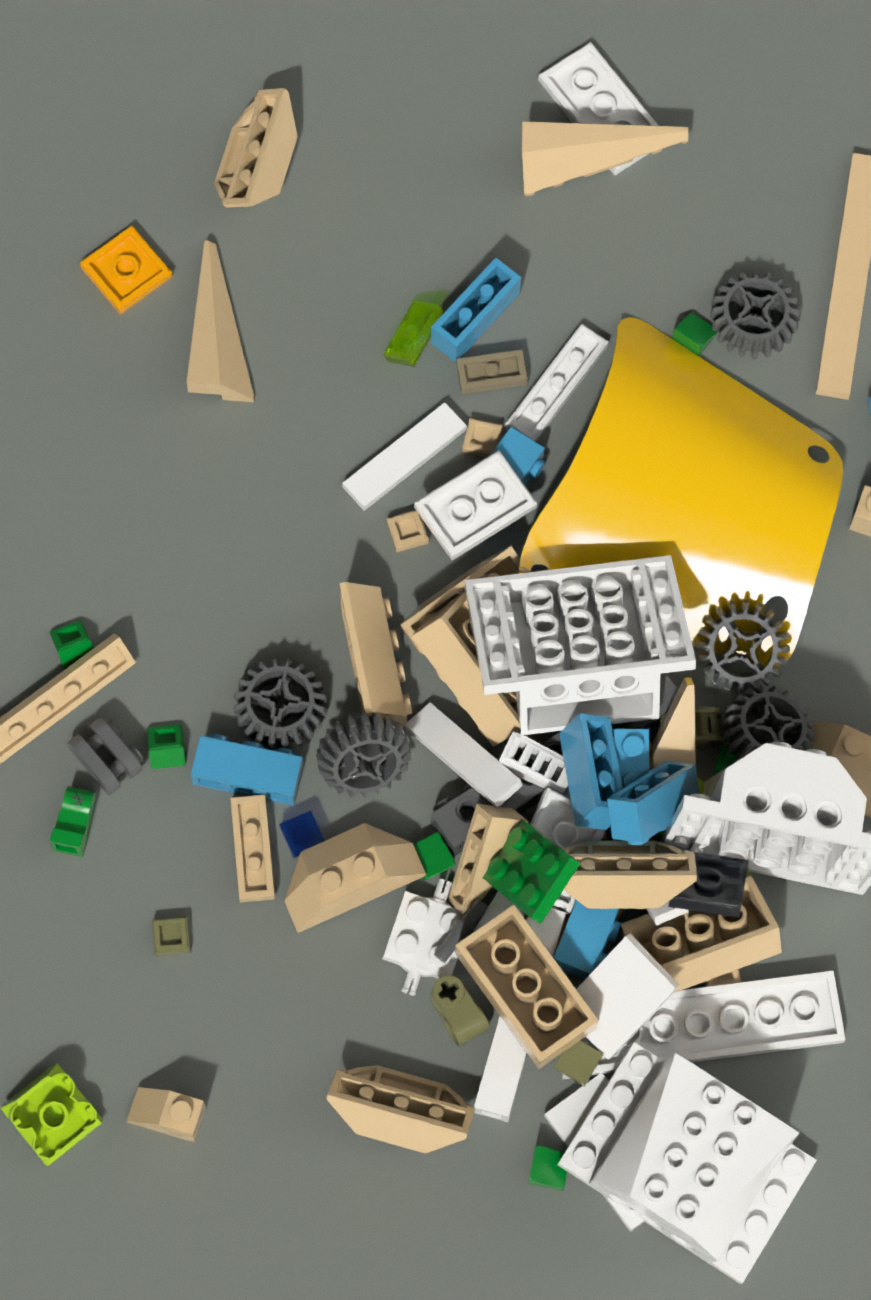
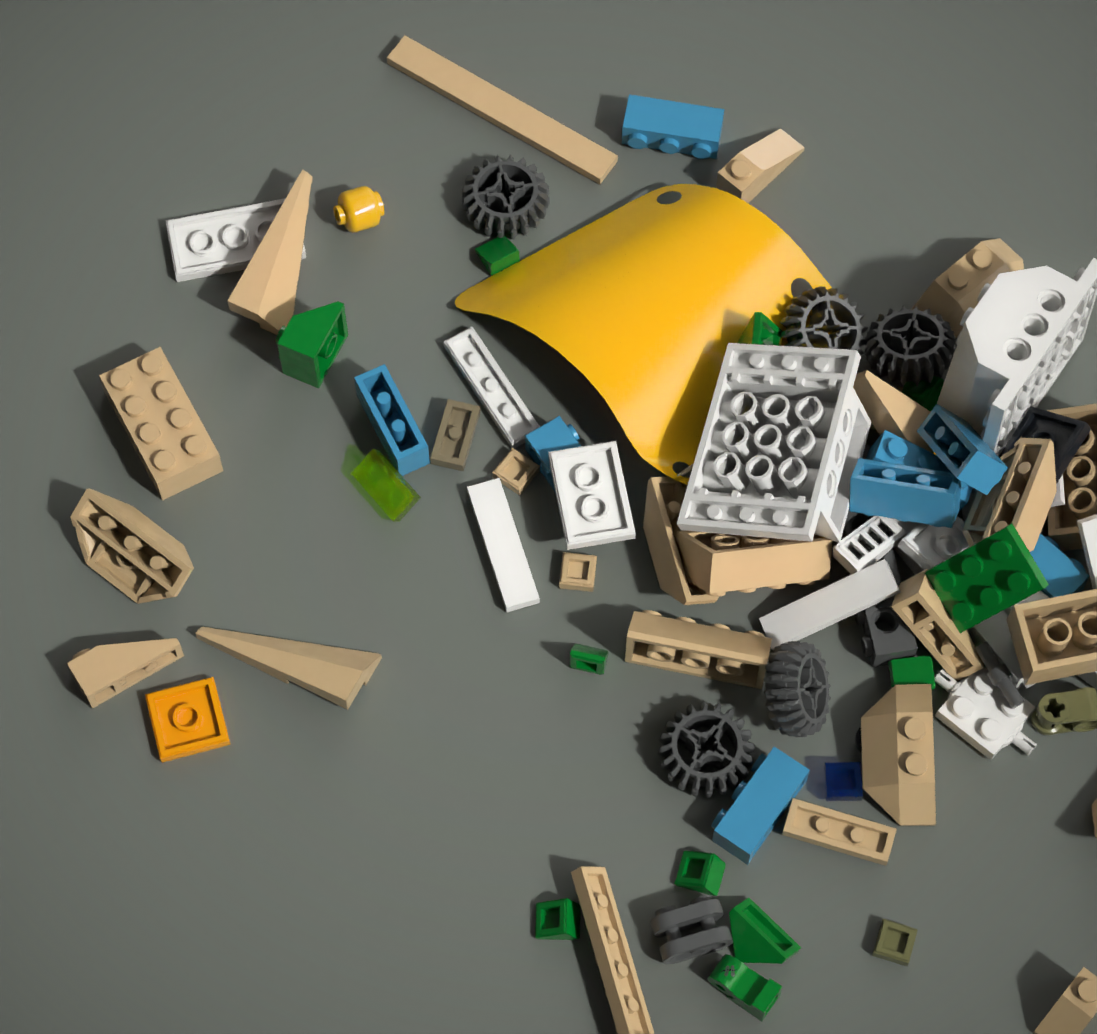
camera: 65 degrees left, 5 degrees down
none -> tan slope [67,638,184,709]
none -> tan brick [99,347,223,501]
none -> green slope [276,301,348,389]
none -> yellow head [333,186,384,233]
none -> green slope [570,644,609,675]
none -> green slope [729,898,801,964]
none -> green slope [737,312,782,346]

